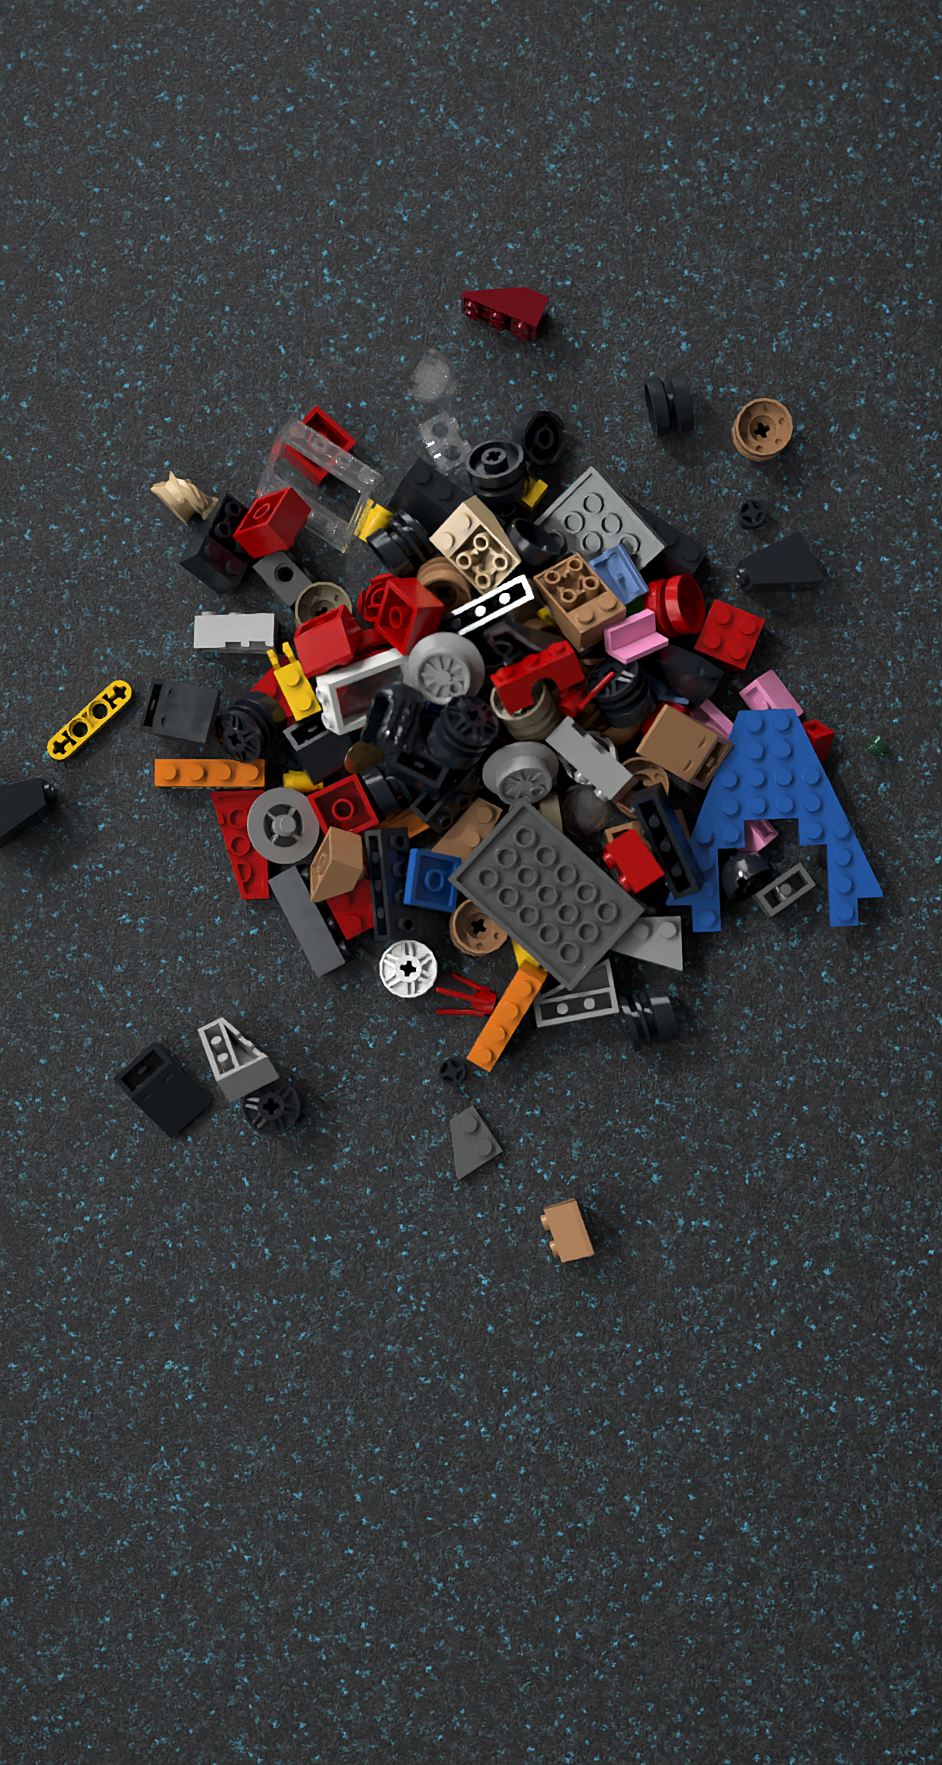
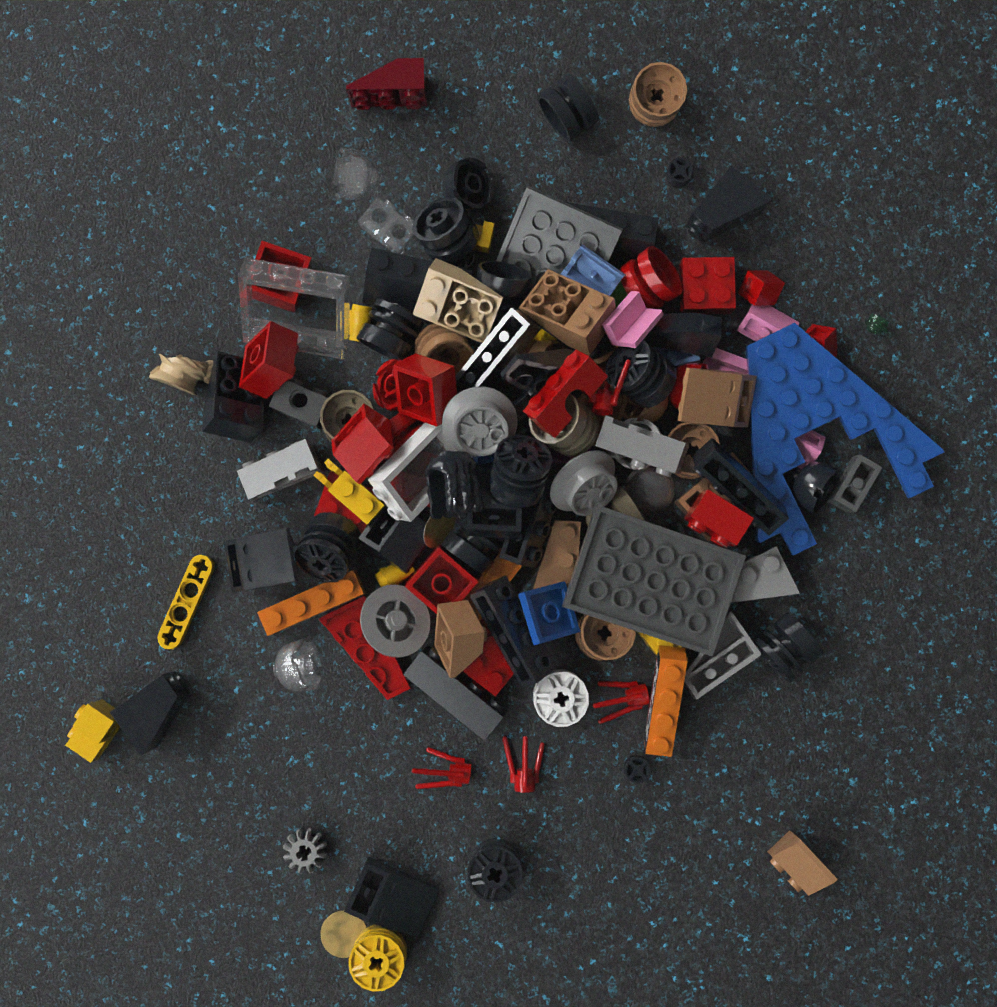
camera: 25 degrees left, 0 degrees up
light grey wedge [198,1017,280,1102] -> none
dark grey wing [450,1105,503,1180] -> none
none -> clear cylinder [273,639,321,692]
none -> light grey gear [283,828,328,874]
none -> pearl gold sticker [321,911,366,958]
none -> yellow wheel [349,925,407,992]
none -> red plant [412,747,471,789]
none -> red plant [502,736,545,793]
none -> red panel [738,270,785,306]

